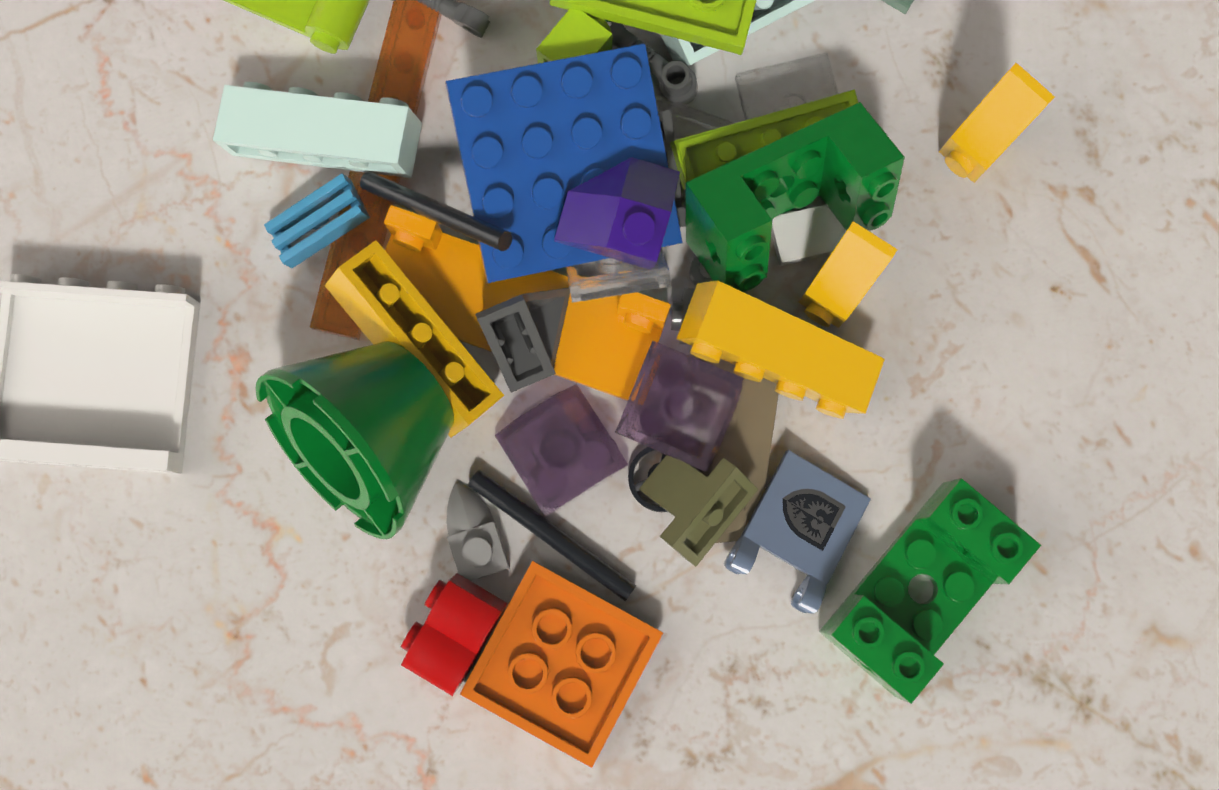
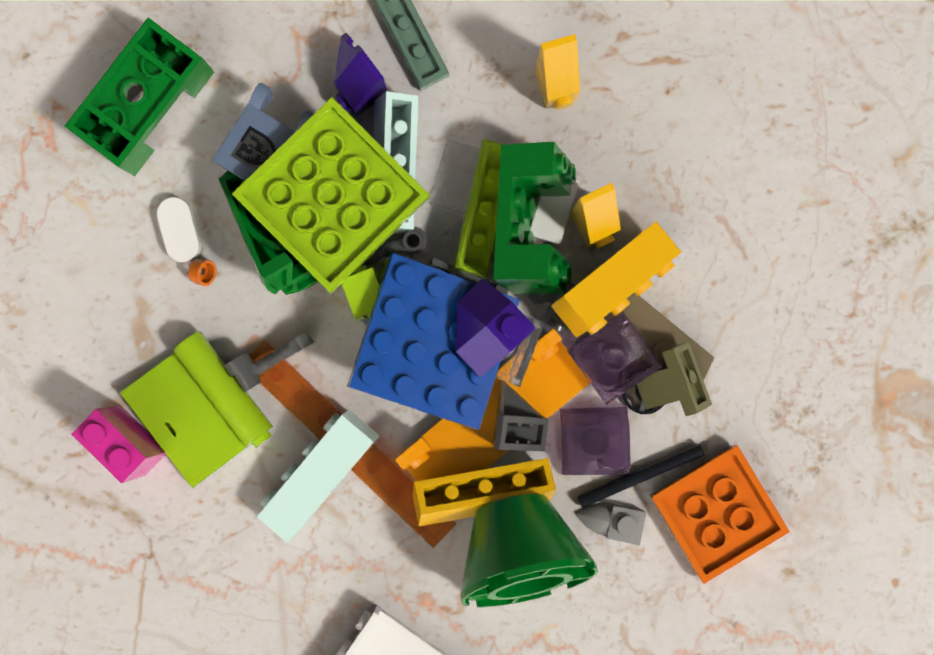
camera: 60 degrees left, 5 degrees up
dark azure tile [264,173,370,268] -> none
black bar [360,171,512,251] -> none
red brick [401,573,508,696] -> none
sand blue flag [724,450,871,614] -> none
green plate [819,478,1041,704] -> none

